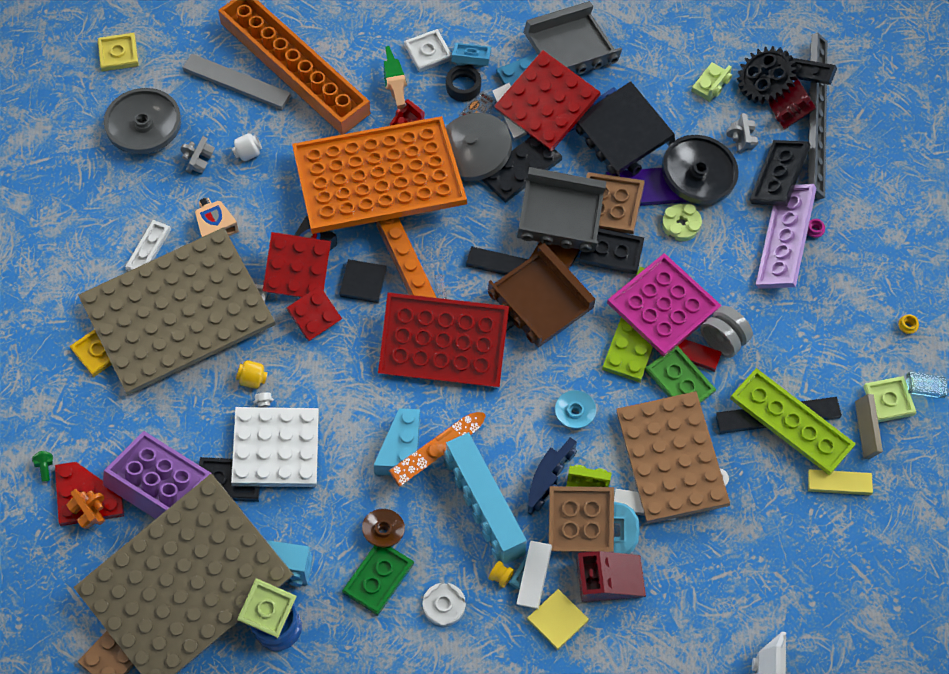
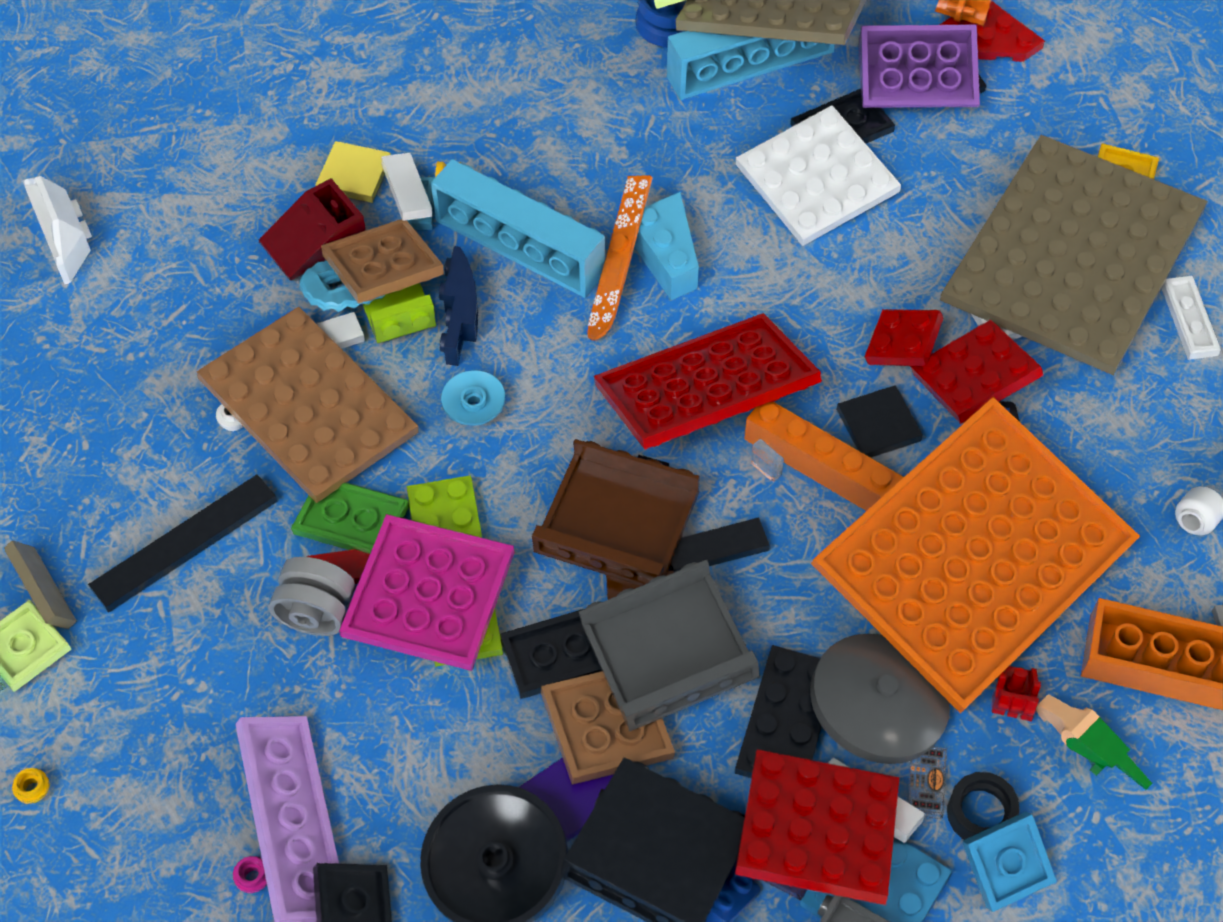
camera: 150 degrees right, 5 degrees down
green plate [32,451,53,482] -> none
light nougat torso [195,198,239,237] -> none
yellow head [236,360,268,389] -> none
white plate [253,393,274,408] -> none
green tile [342,546,414,616] -> none
reddish brown dish [362,509,405,548] -> none
white tile [404,29,452,72] -> none
white tile [422,583,466,627] -> none
yellowish green plate [662,204,702,241] -> none
lime plate [730,368,856,476] -> none
light yellow tile [808,469,873,495] -> none

